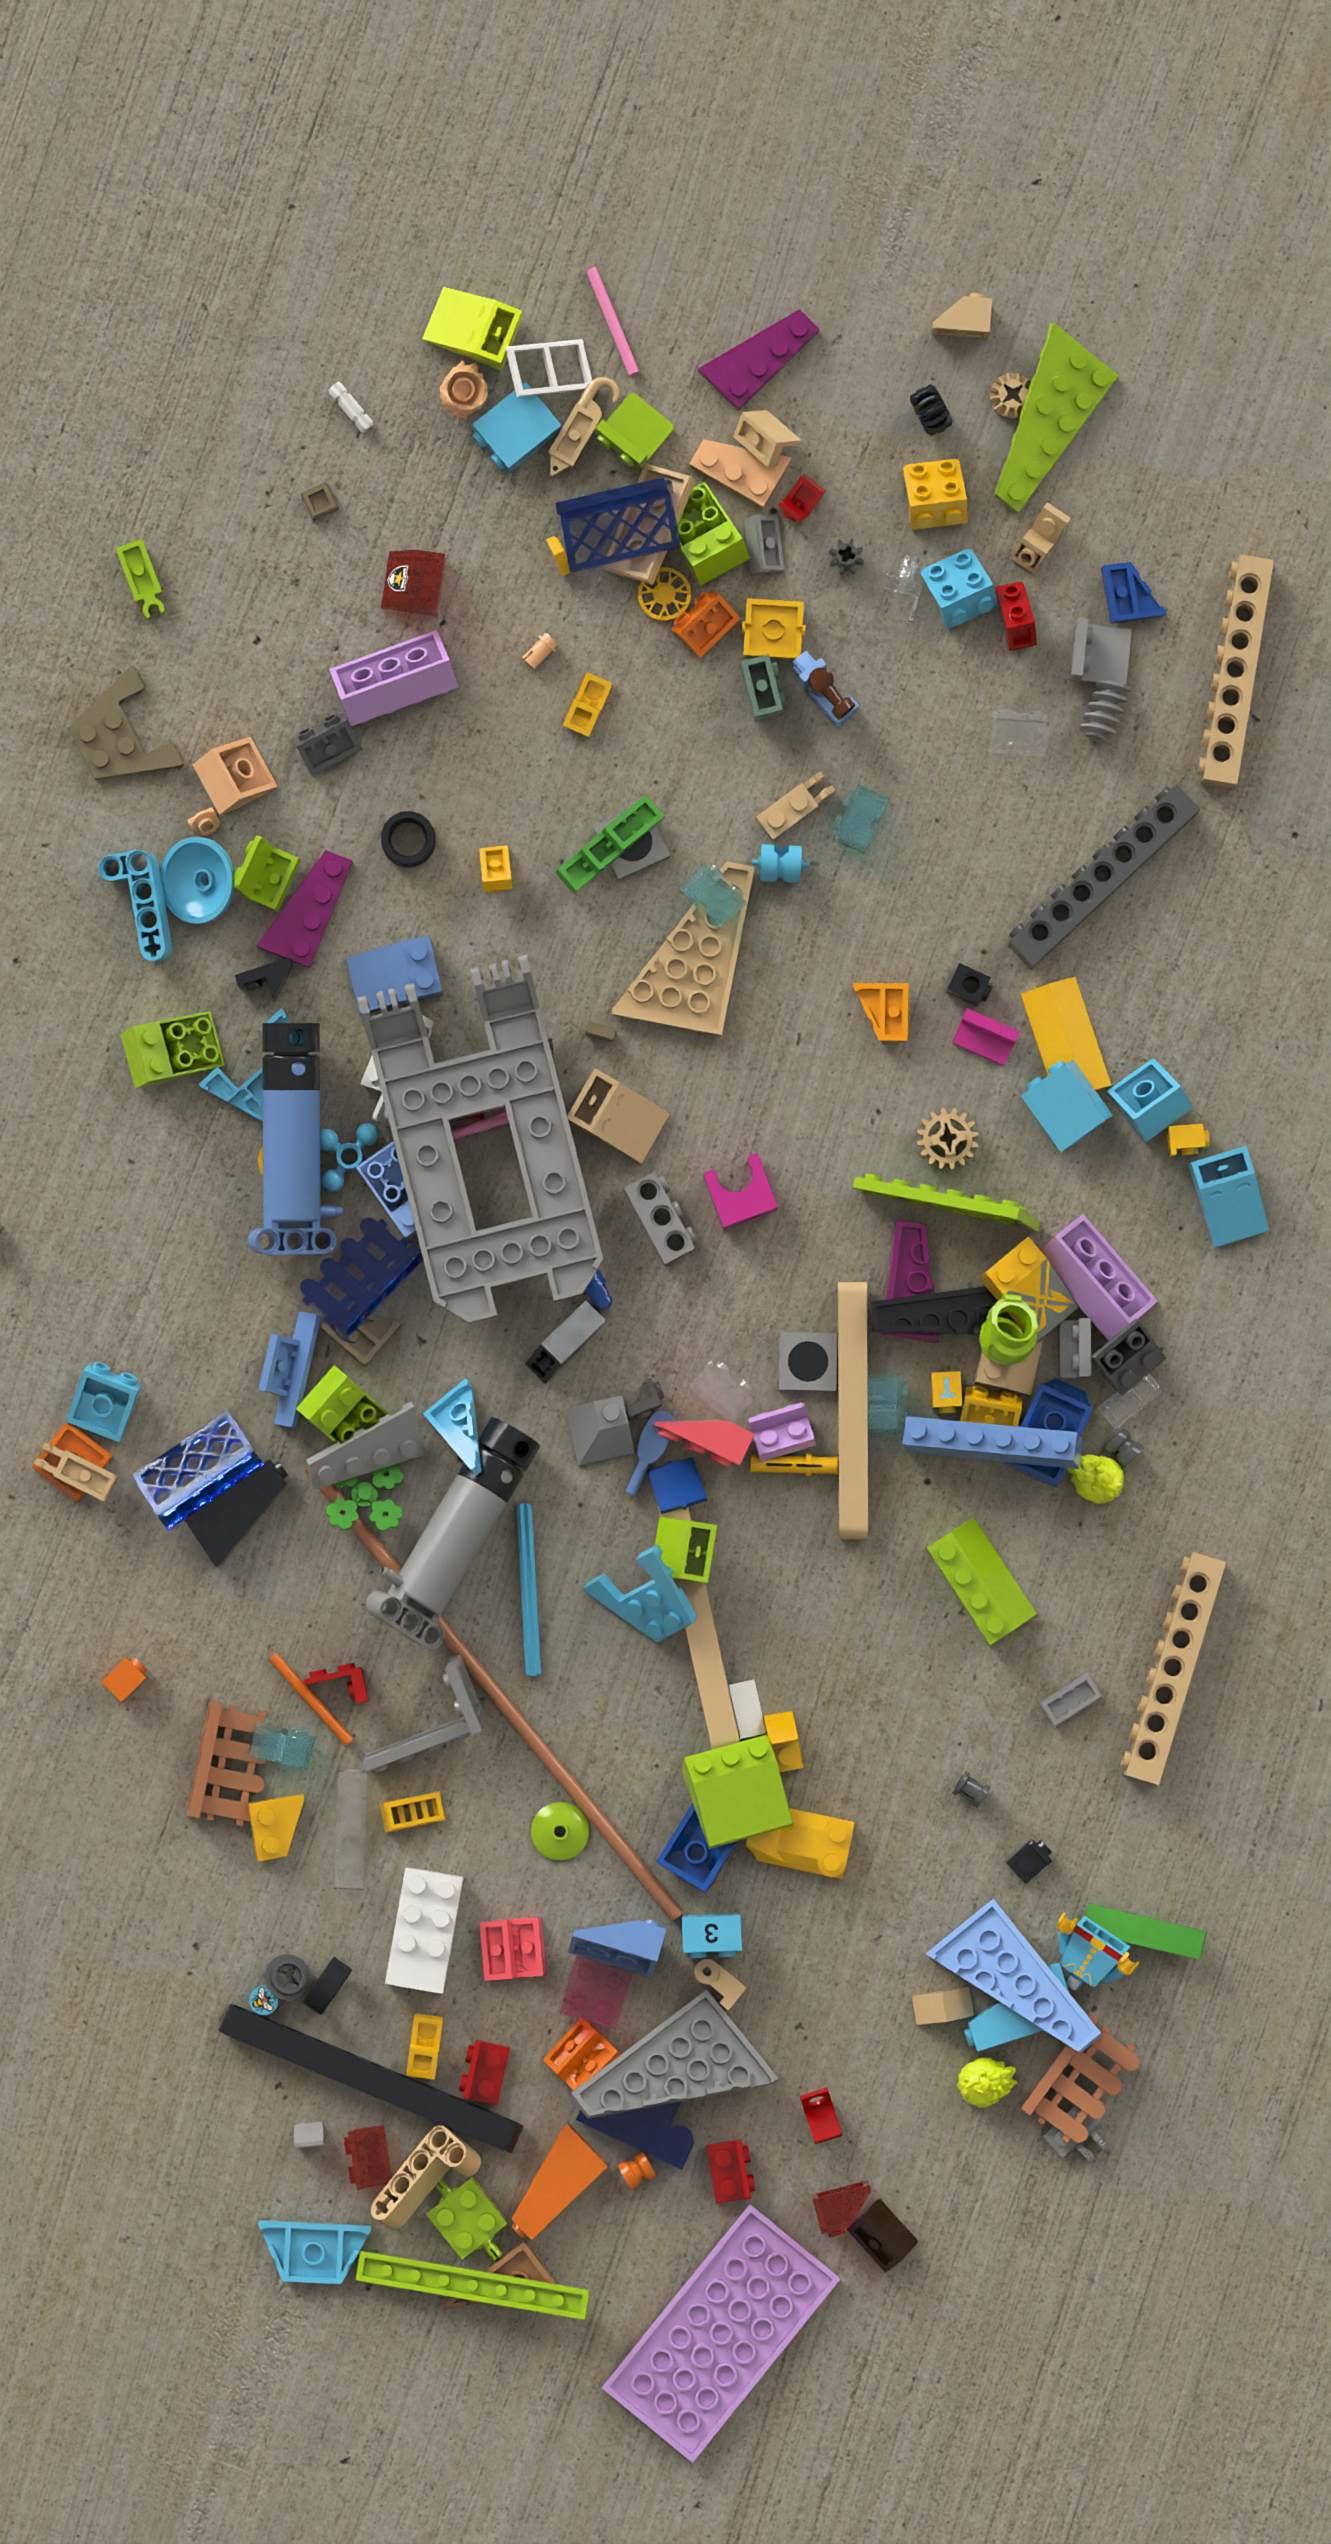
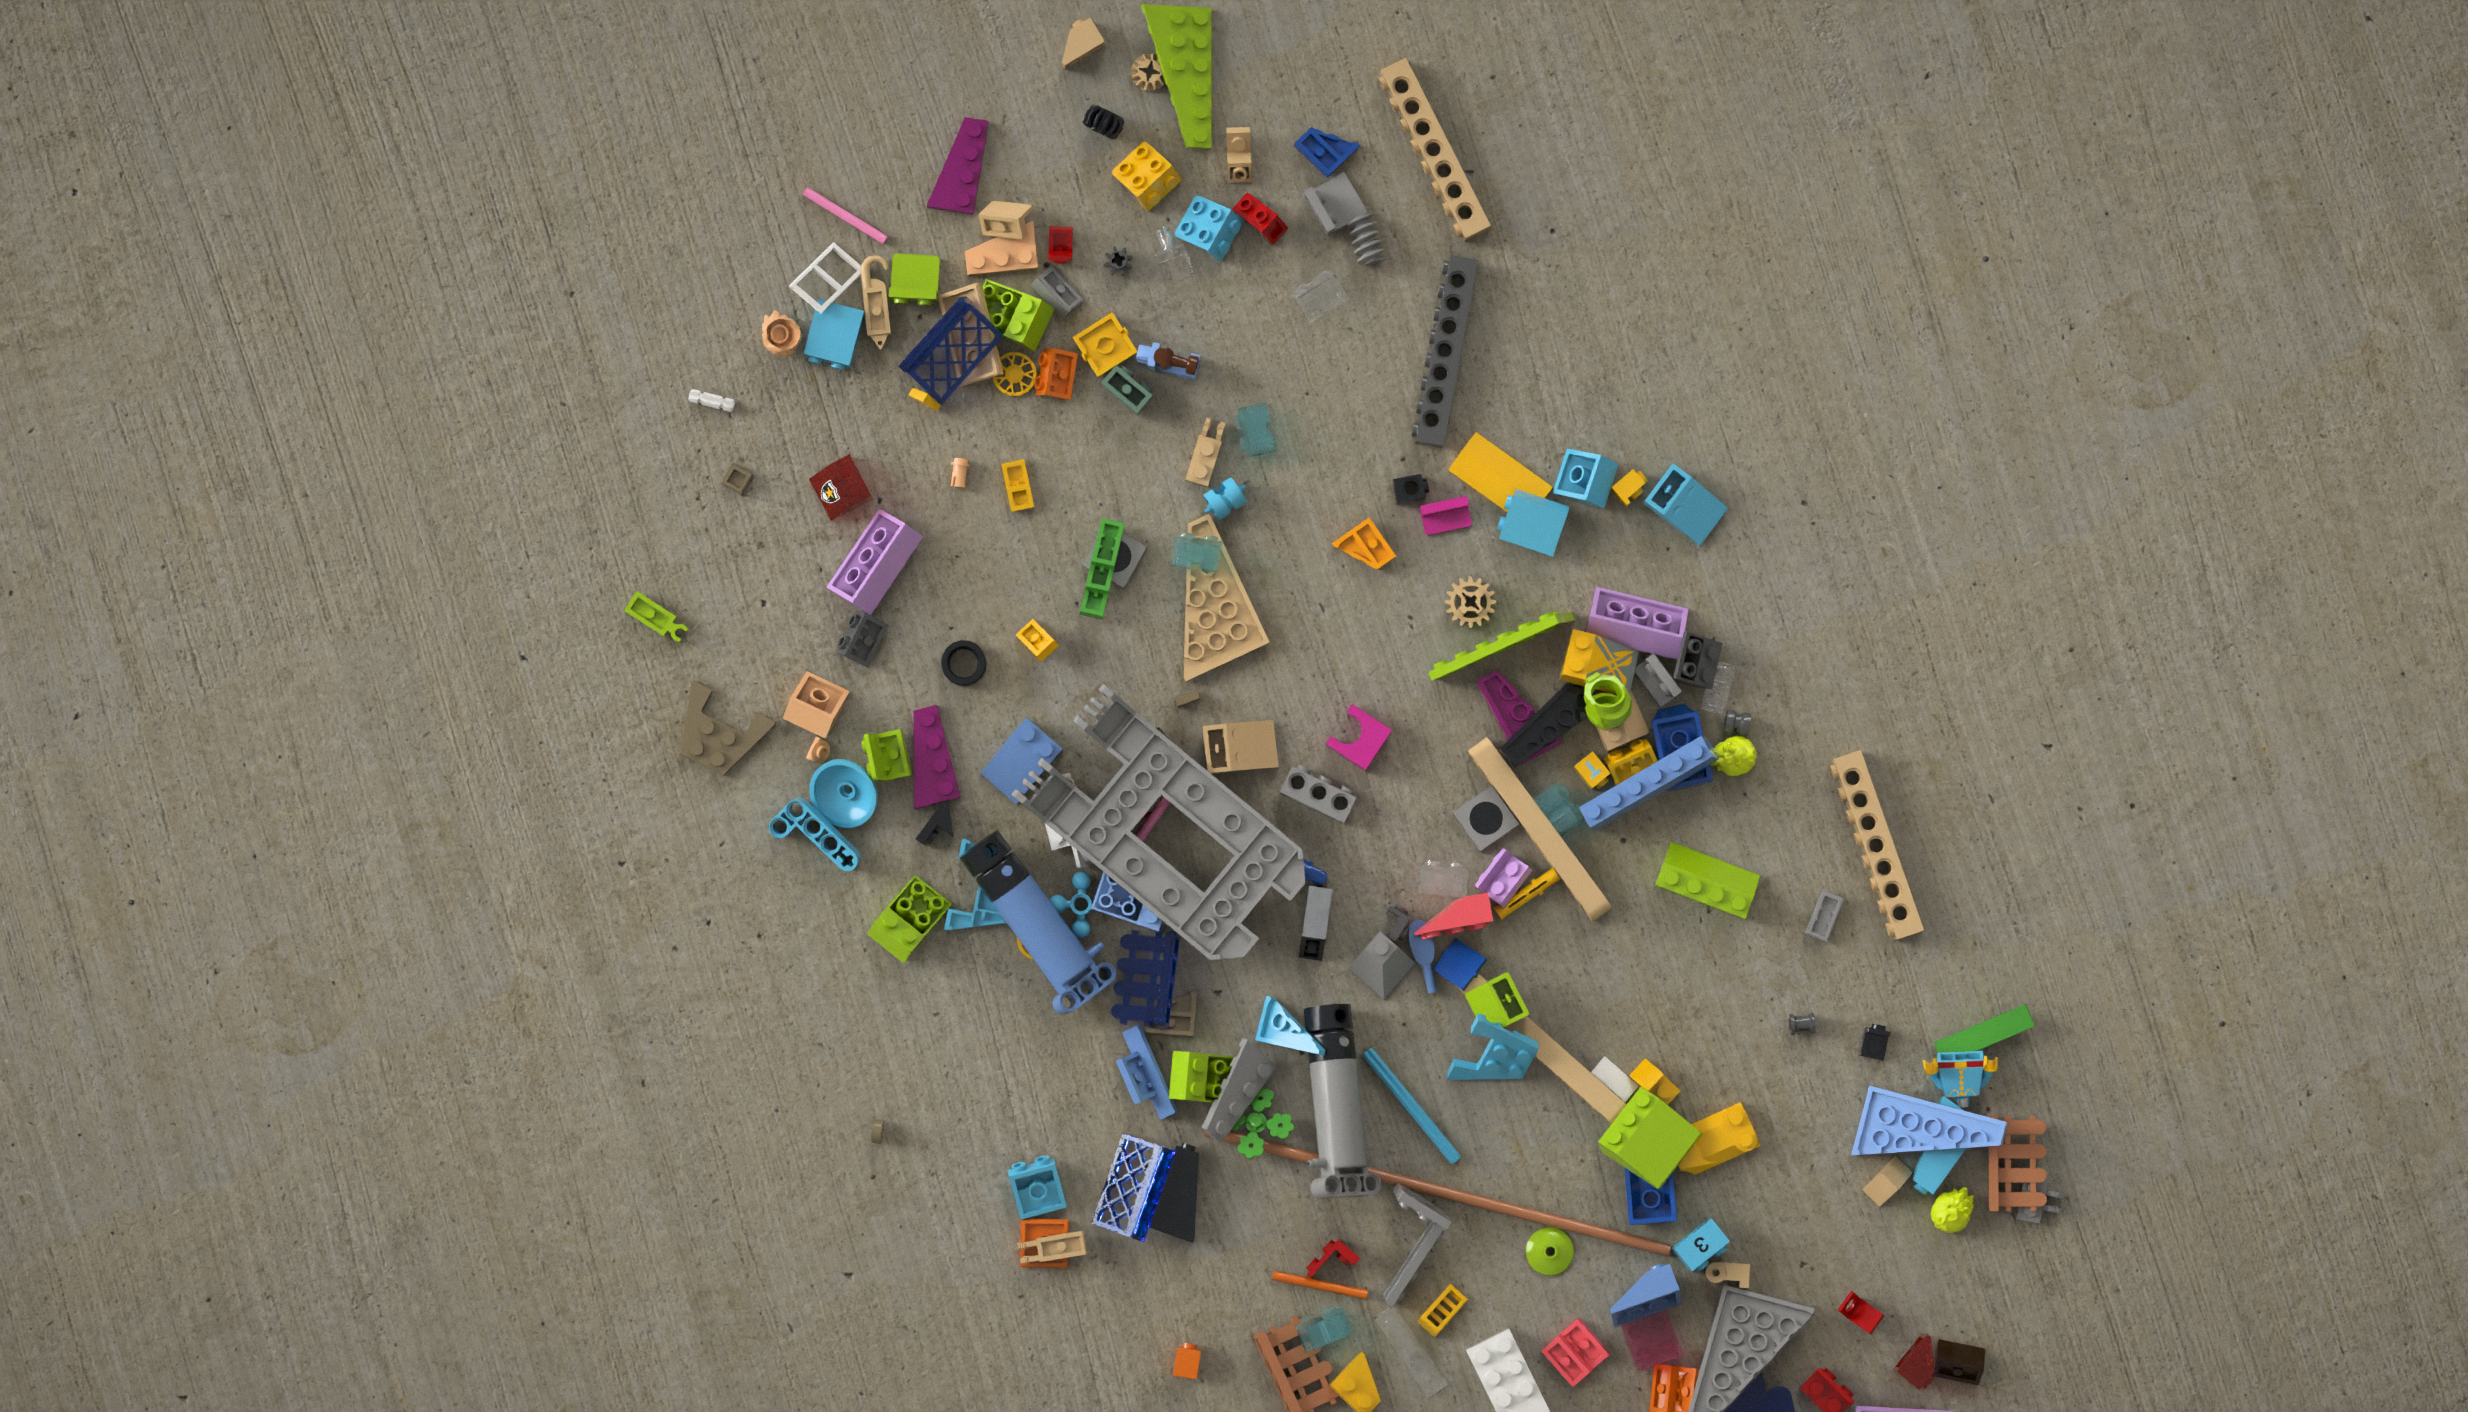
camera: 35 degrees left, 0 degrees up
neon yellow slope [422,287,523,371] -> none

